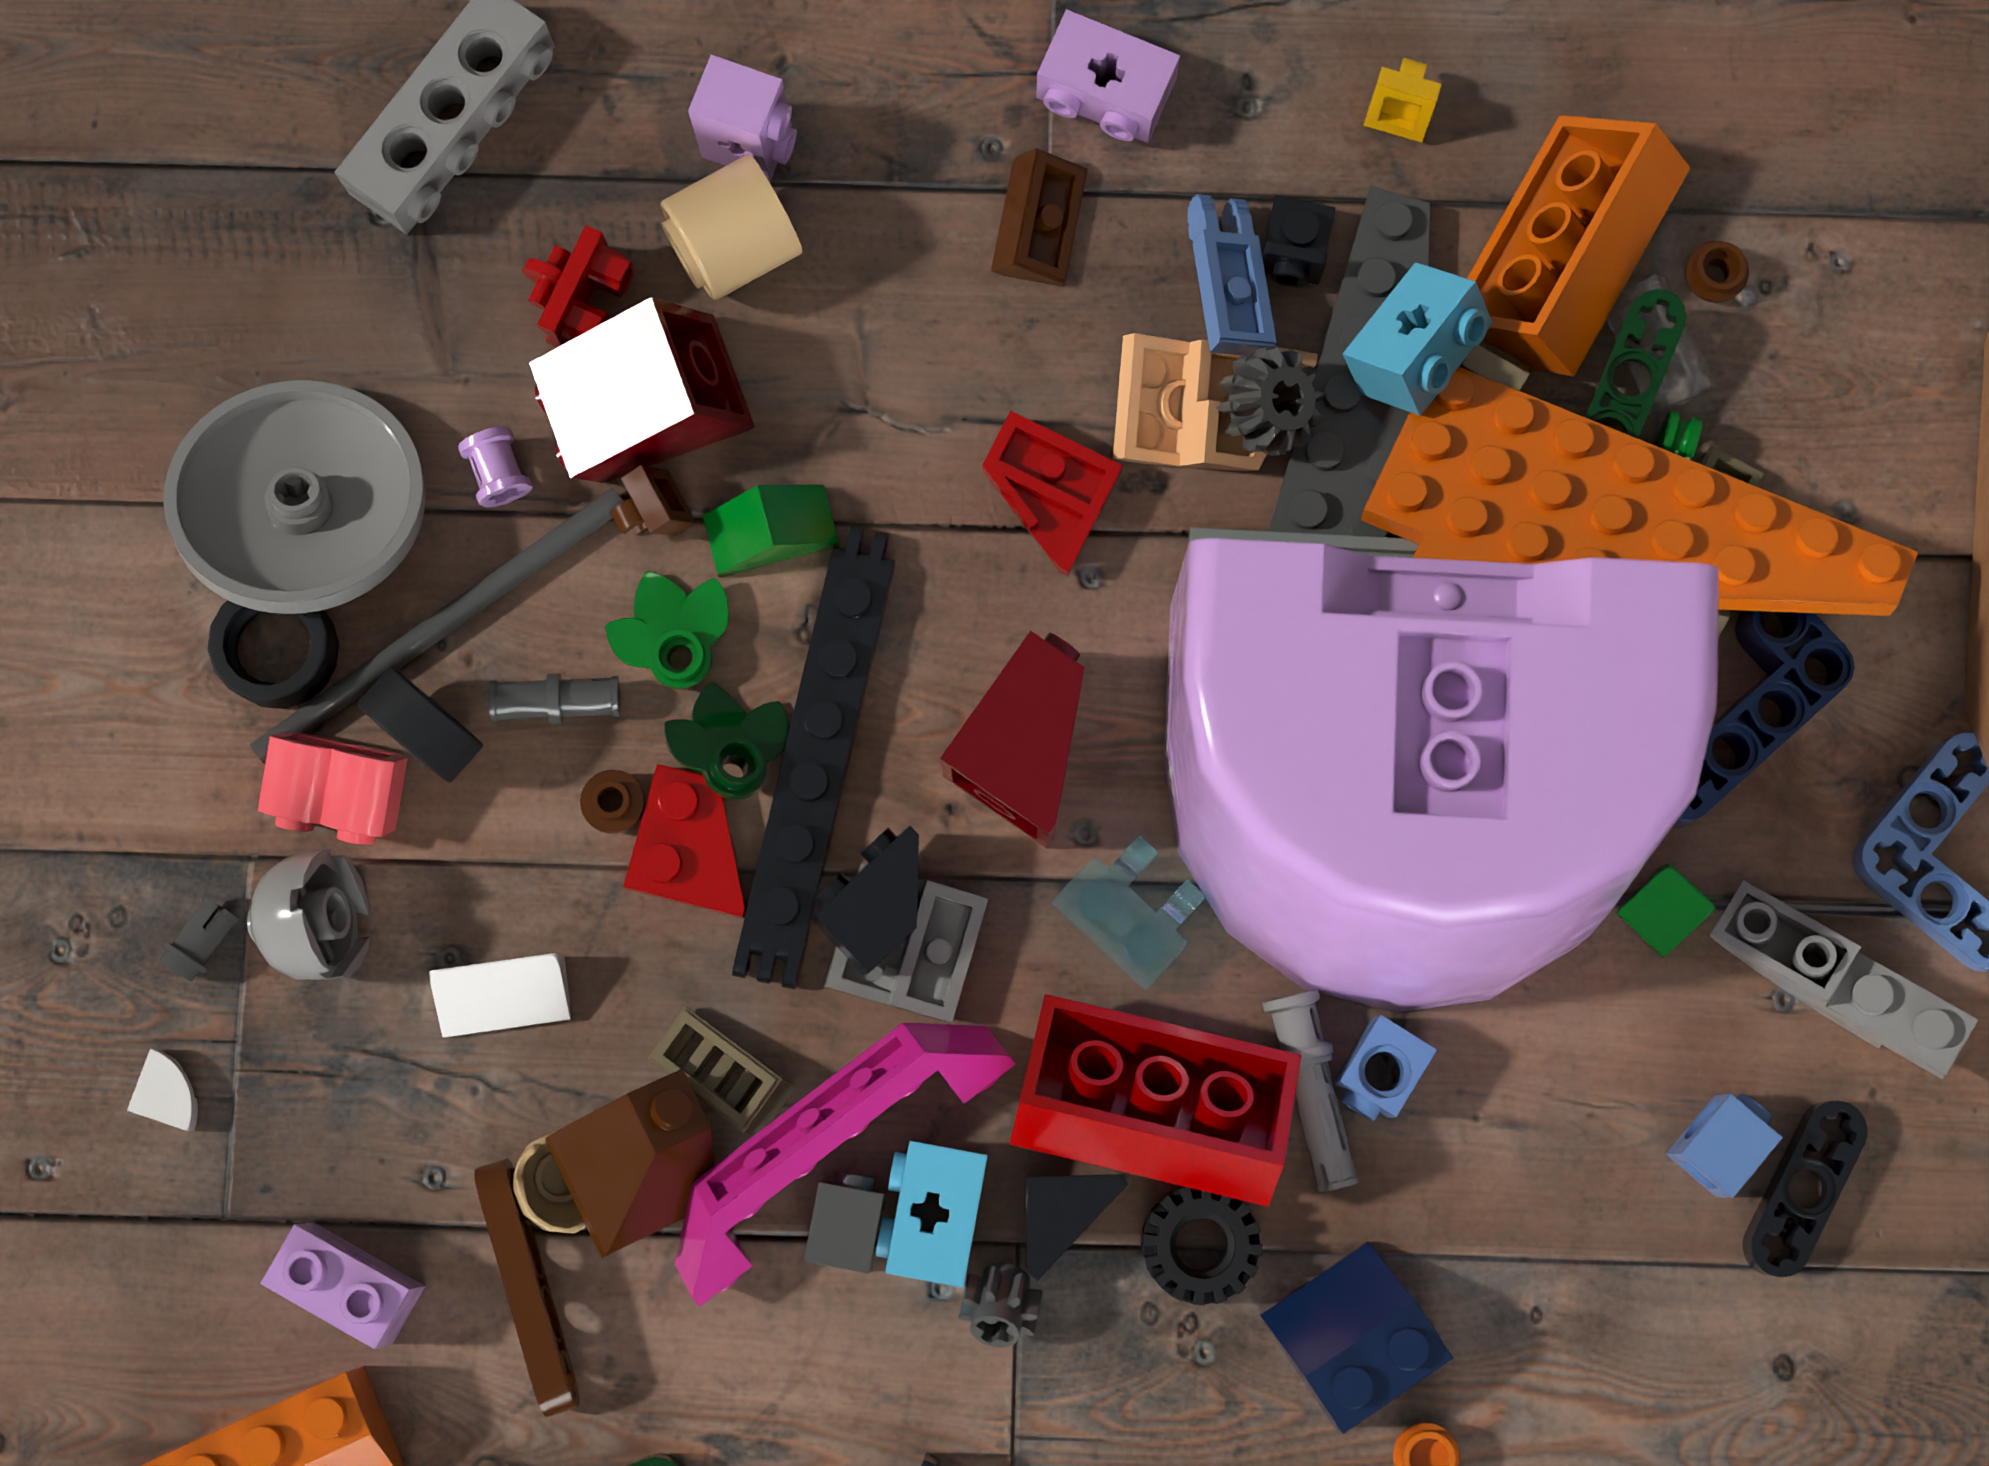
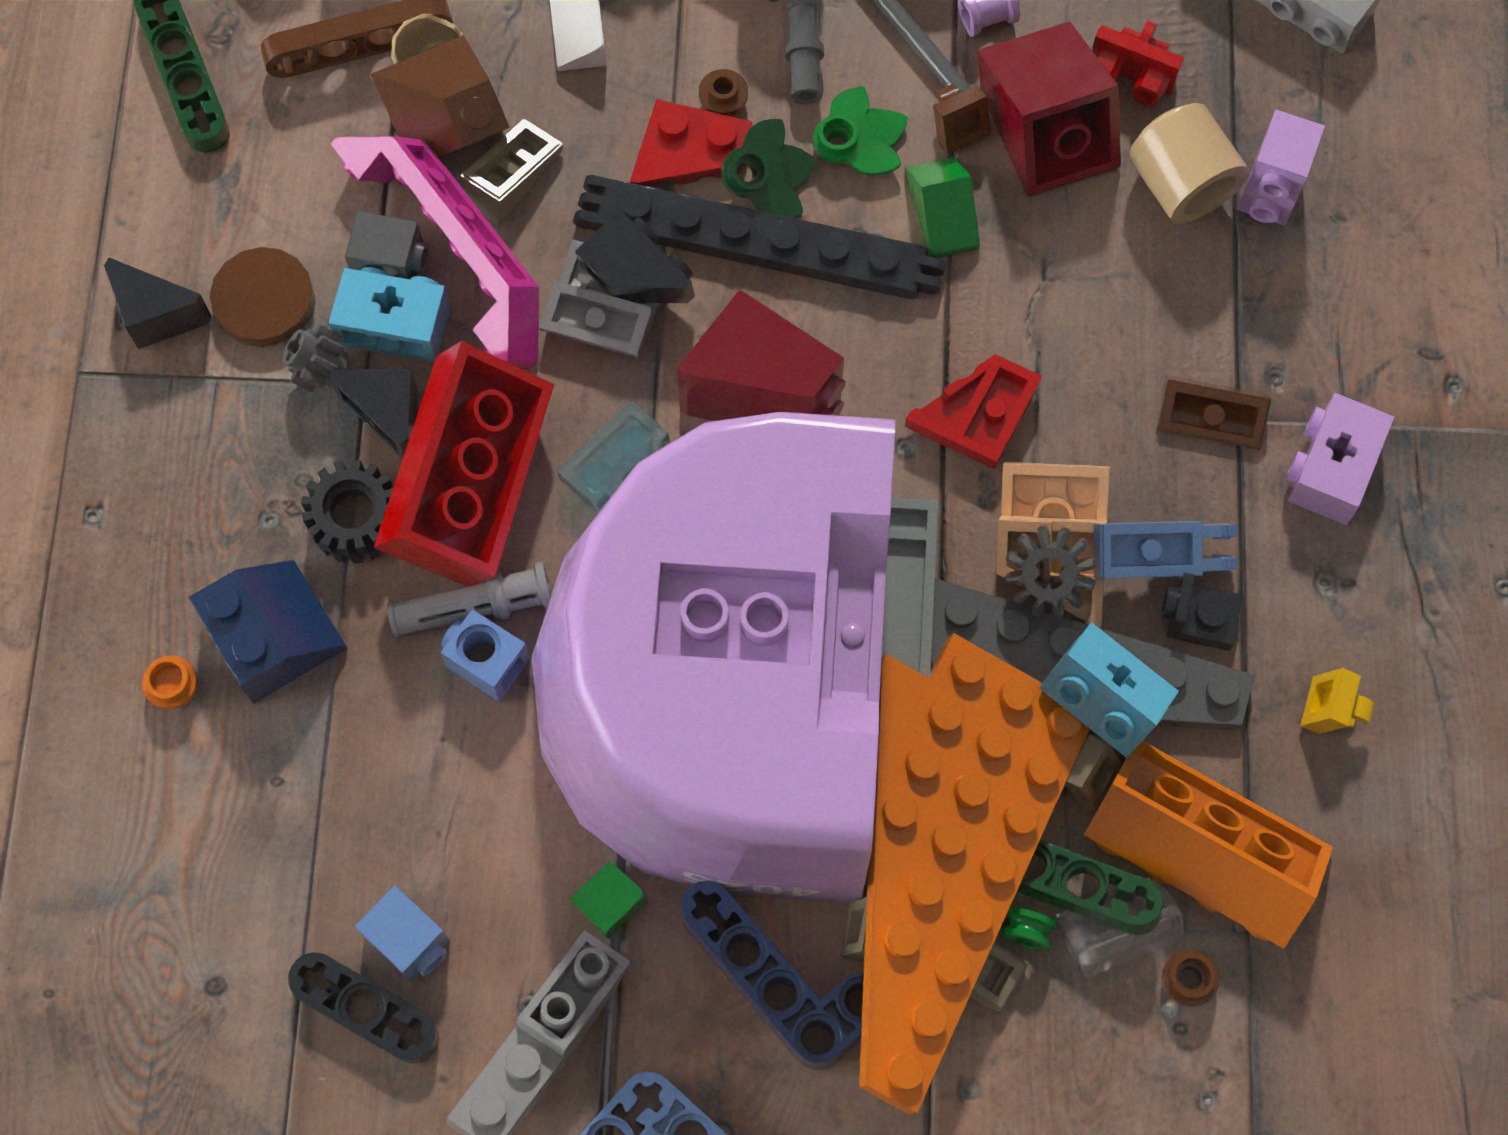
camera: 90 degrees right, 10 degrees down
none -> reddish brown tile [210,247,315,347]

